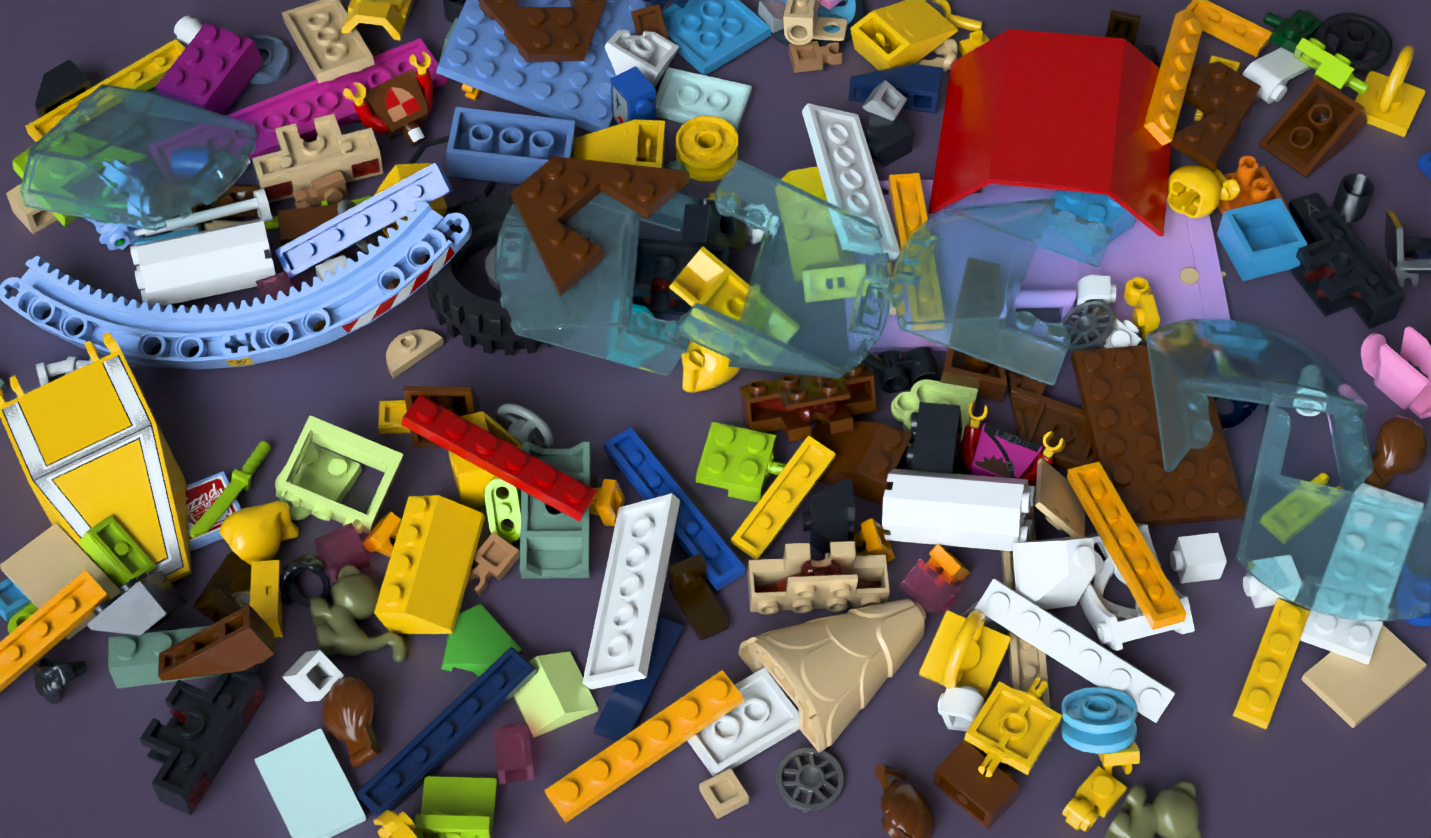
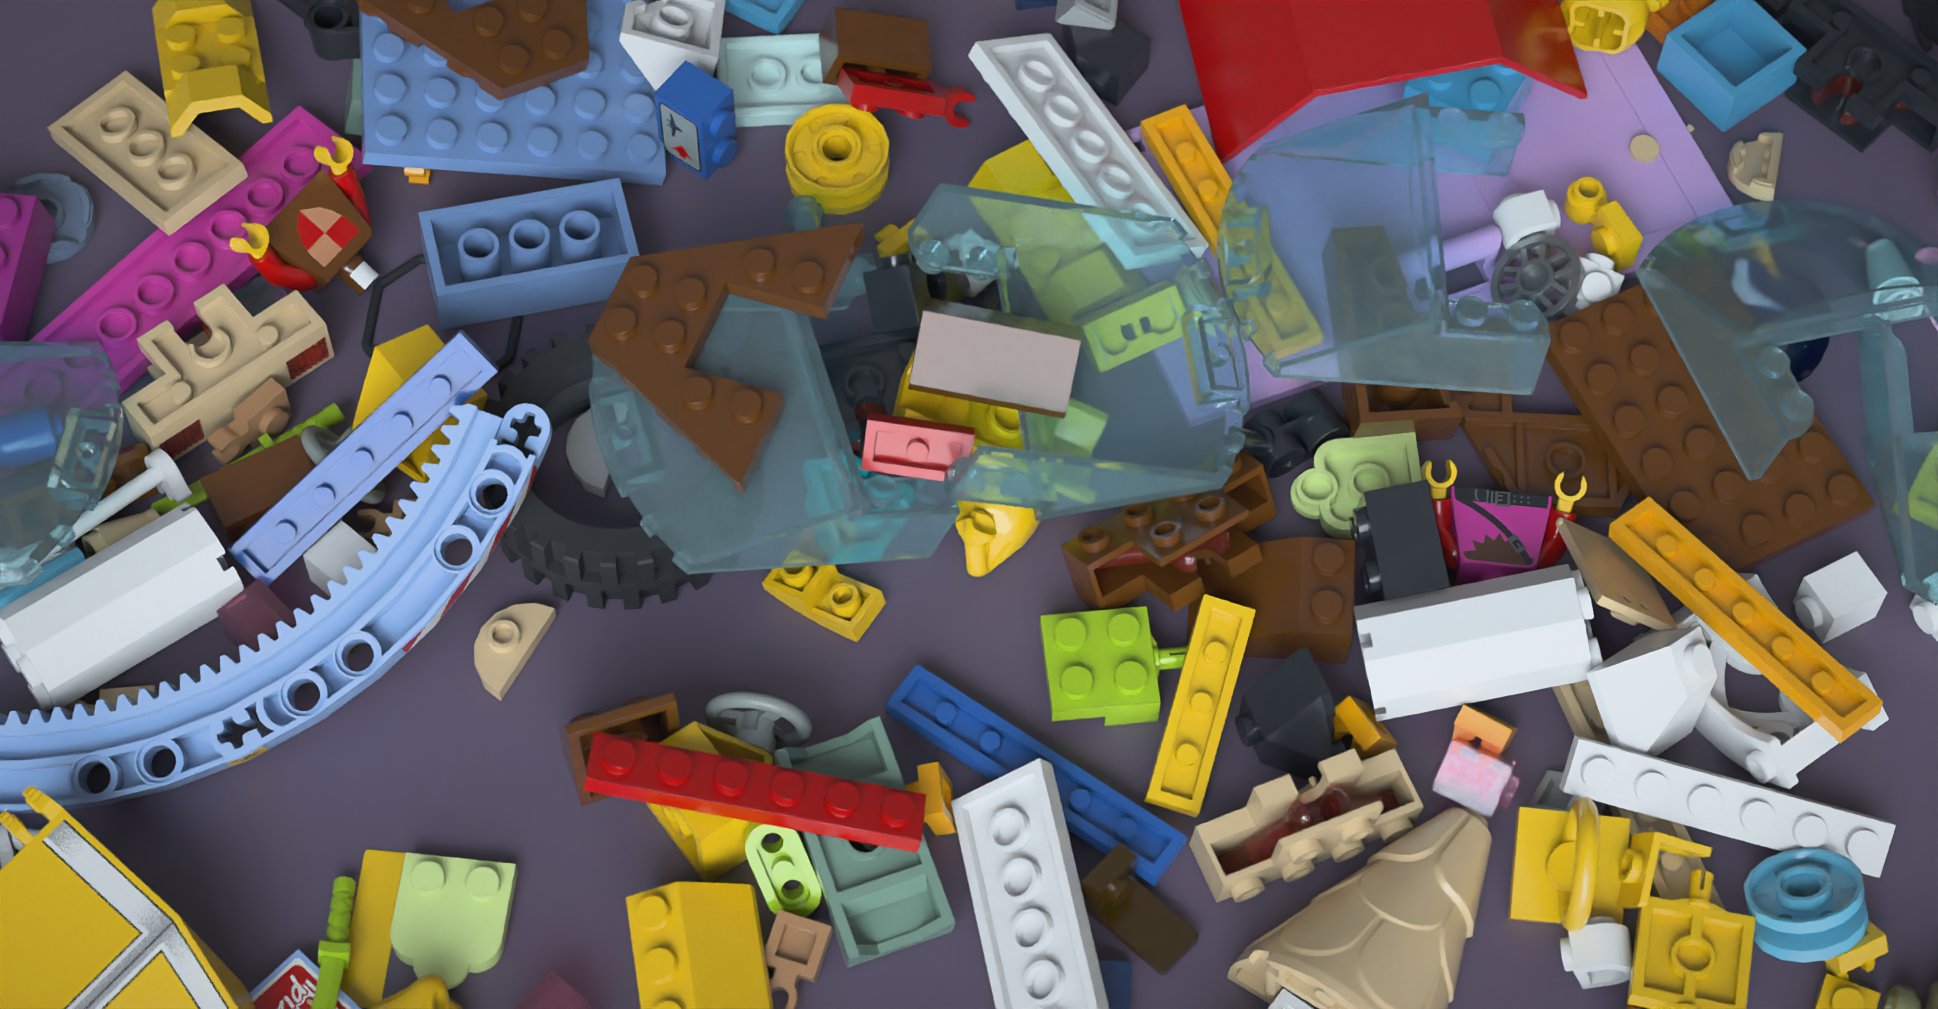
camera: 20 degrees left, 5 degrees up
yellowish green window [276,415,403,534] -> none
light orange tile [361,512,401,557] -> none
yellow tile [378,400,410,434] -> none
yellow slope [573,119,665,168] -> none
none -> yellow sticker [340,850,406,1008]
none -> yellow slope [762,544,886,643]
none -> reddish brown brick [819,7,932,85]
none -> red plate [837,66,976,128]
none -> plate [861,412,975,485]
none -> slope [908,297,1081,419]
none -> yellow bracket [1617,831,1712,909]
none -> tan plate [1727,132,1783,203]

